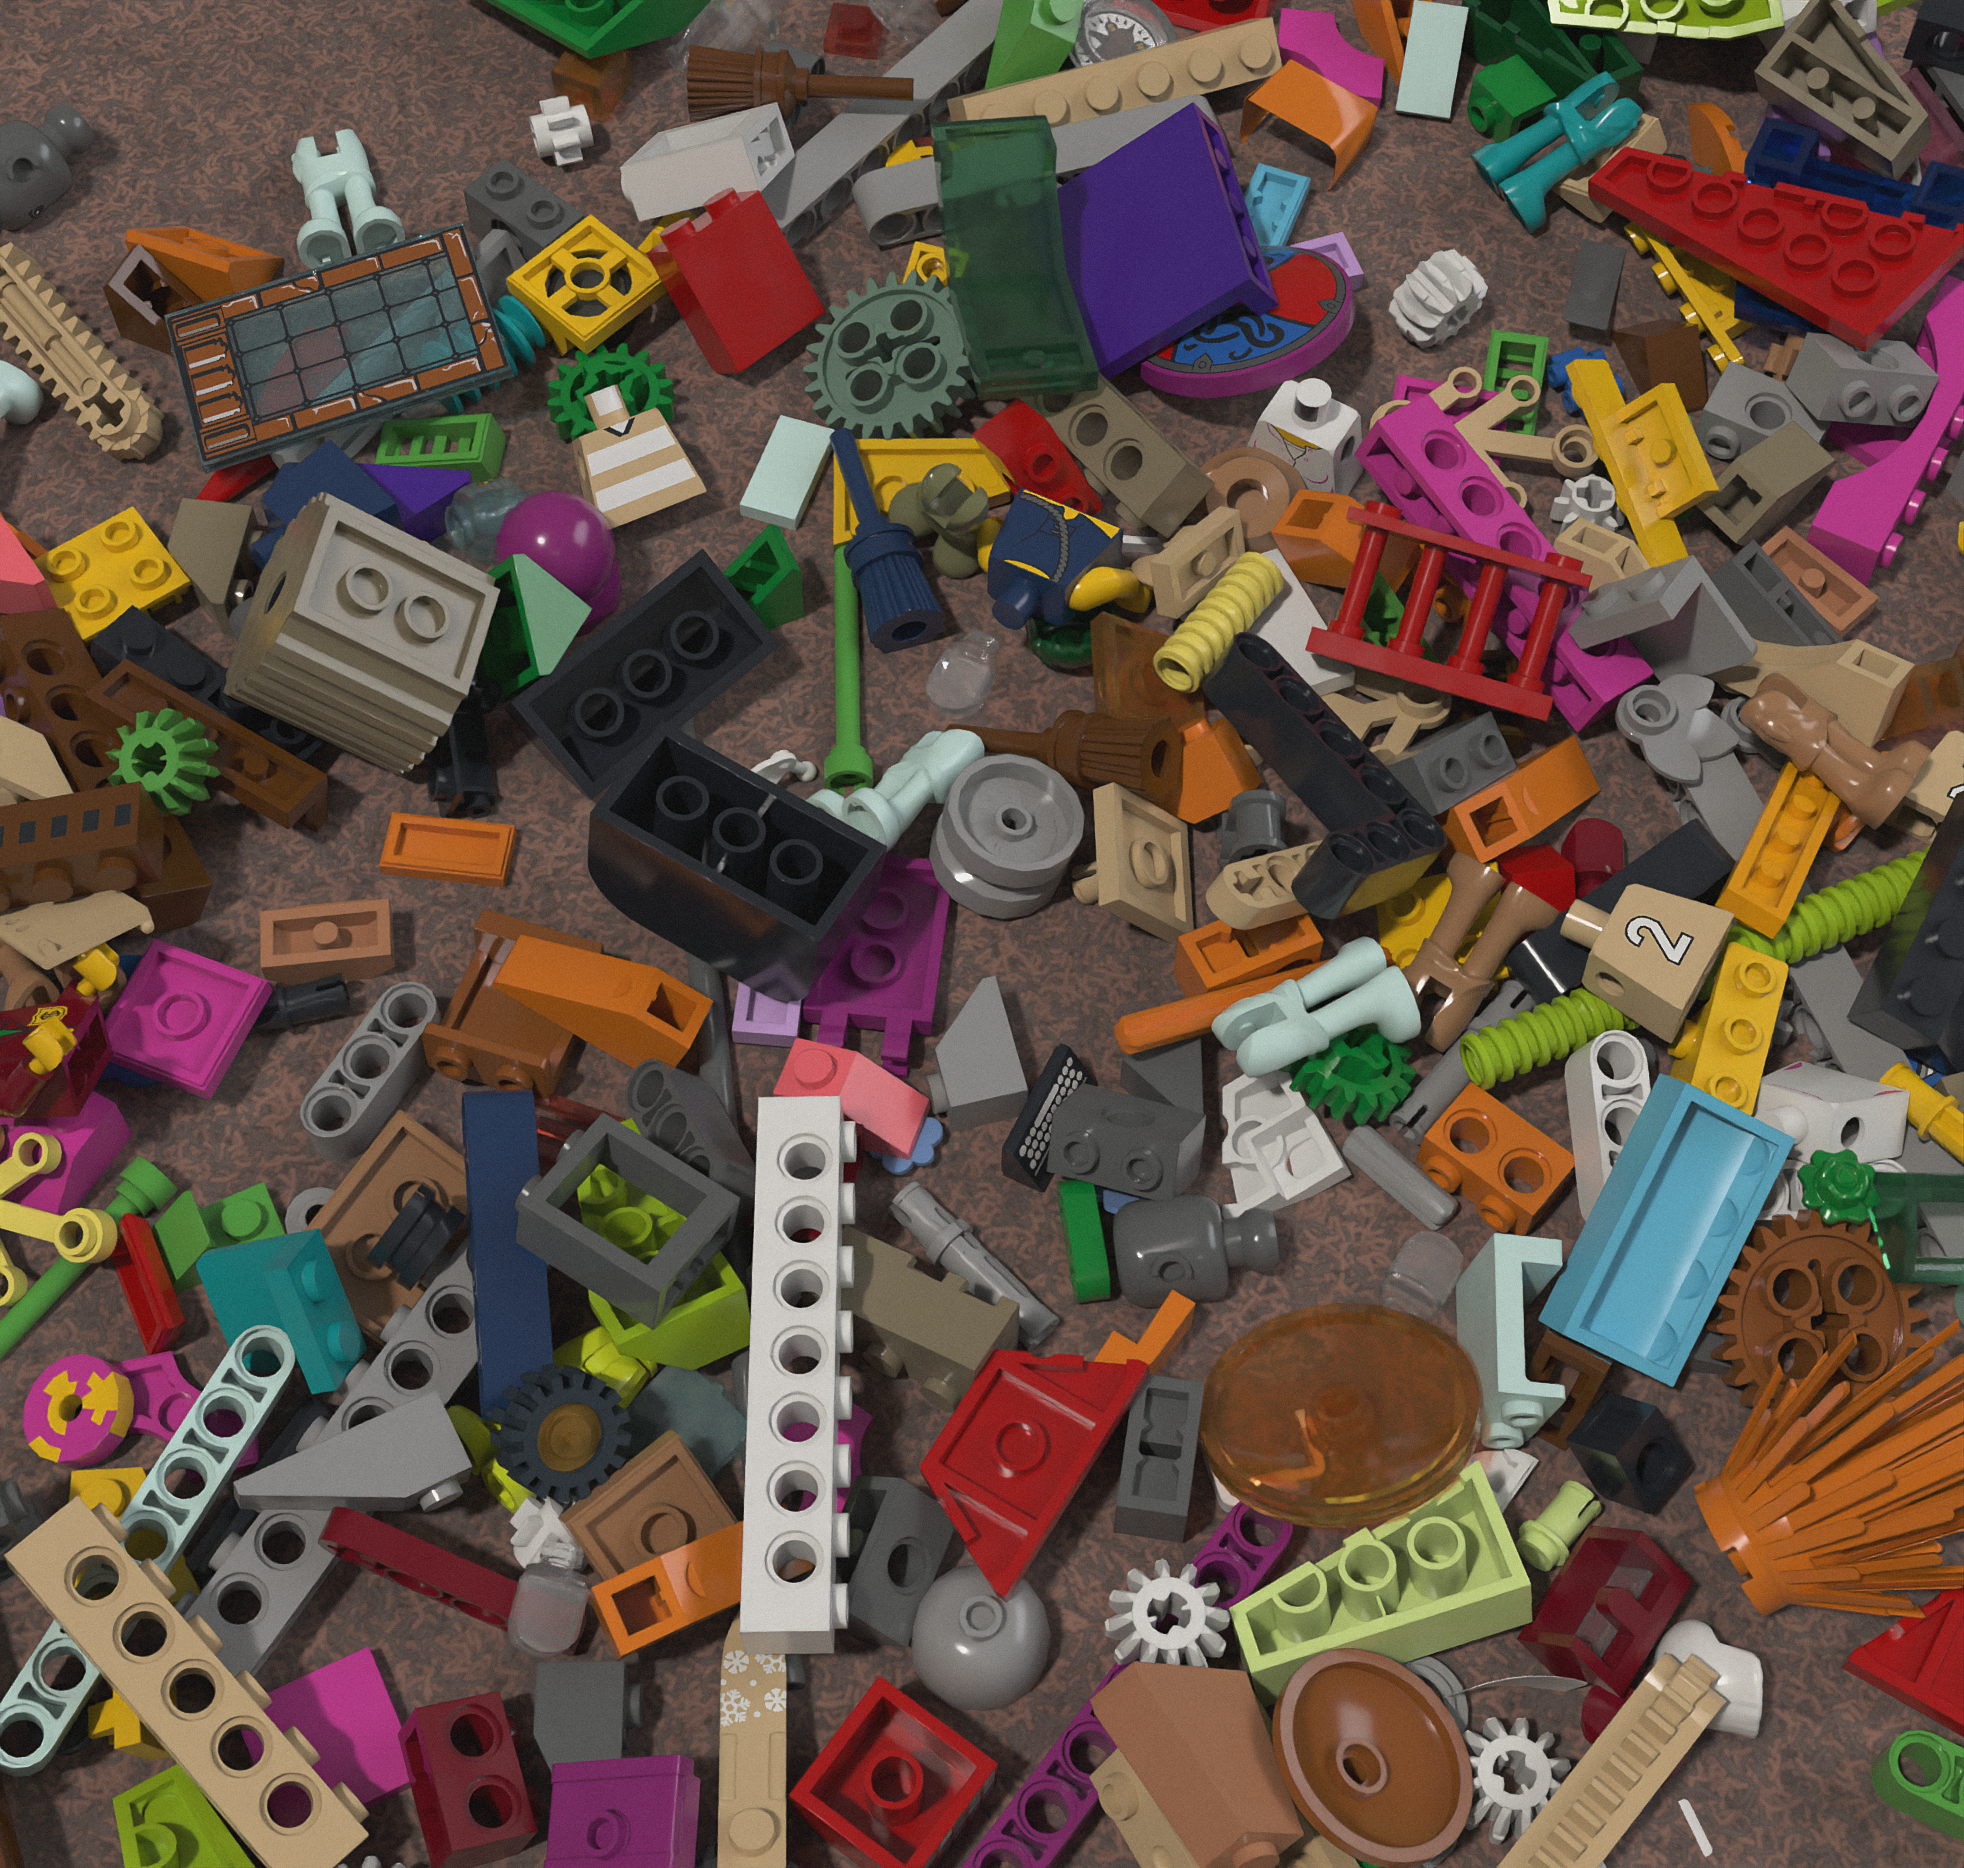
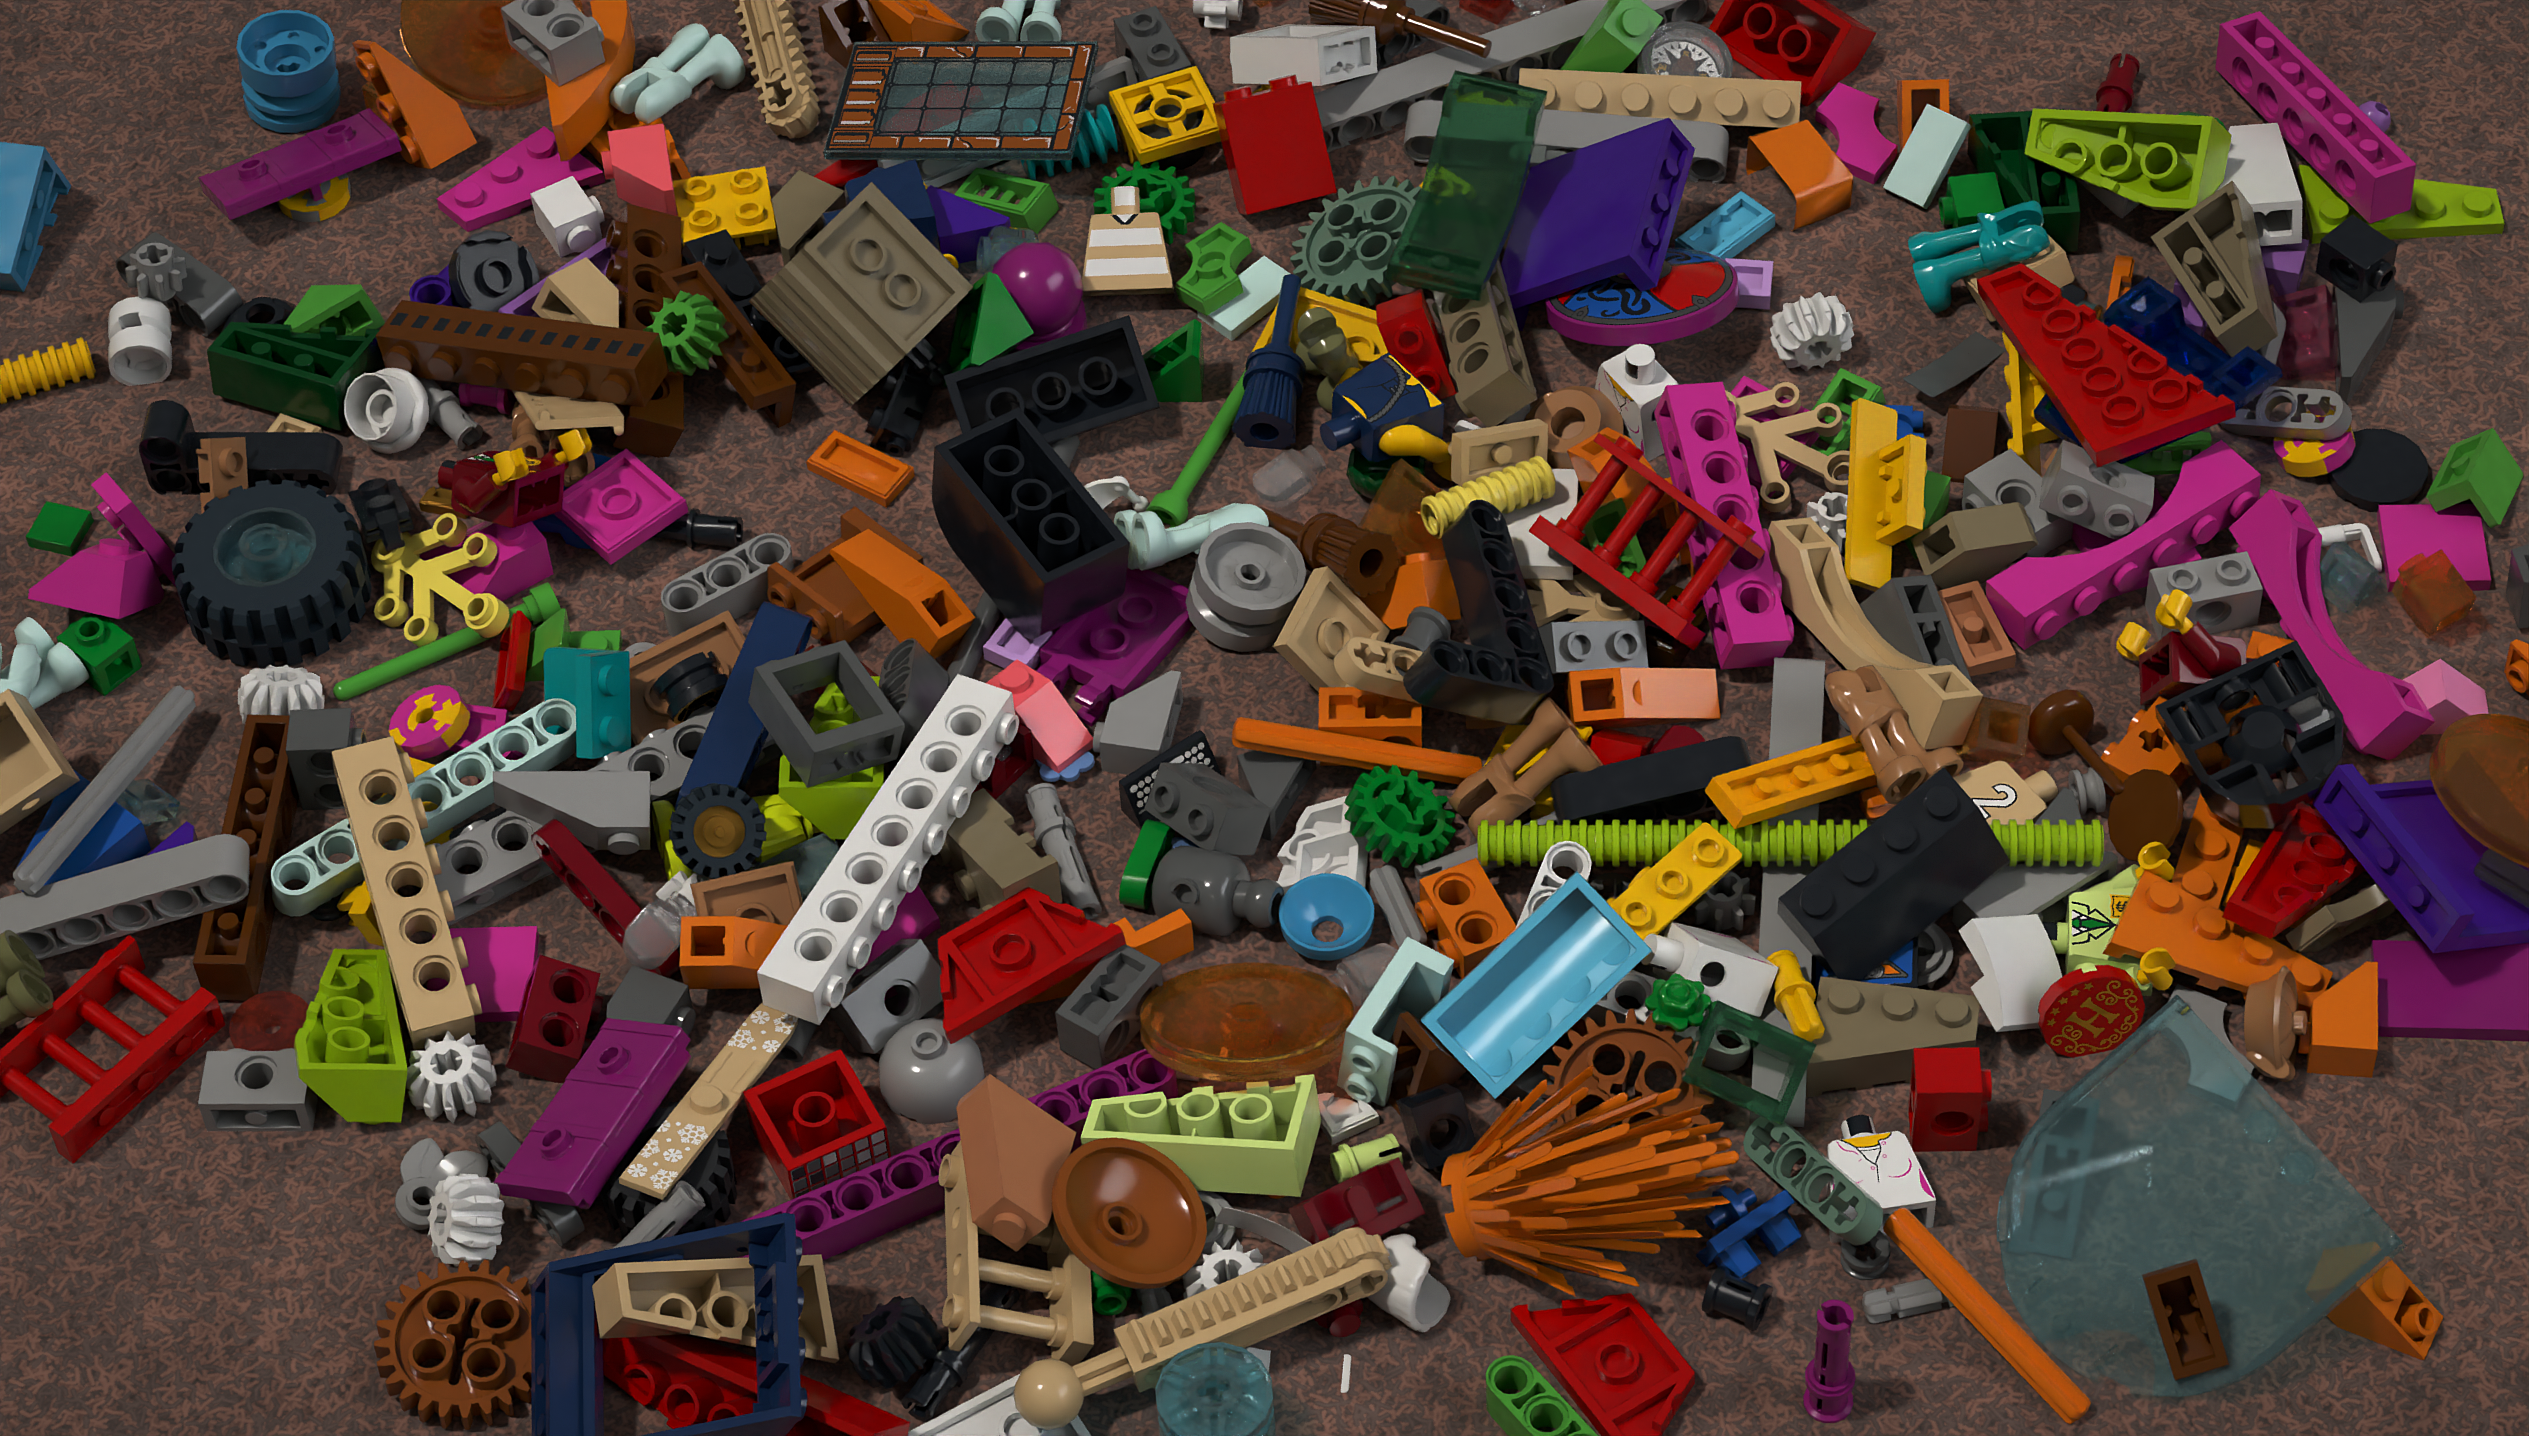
camera: 30 degrees right, 10 degrees down
nougat slope [260,898,395,985] -> none
white gear [1104,1558,1230,1668] -> none
light aqua piece [1211,936,1421,1078] -> none
tan torso [1560,884,1735,1043] -> none
light grey bracket [1567,555,1758,682] -> none
light grey plate [1615,673,1740,783] -> none
none -> bright green tile [1175,222,1253,316]
none -> dark azure piece [1279,873,1374,960]

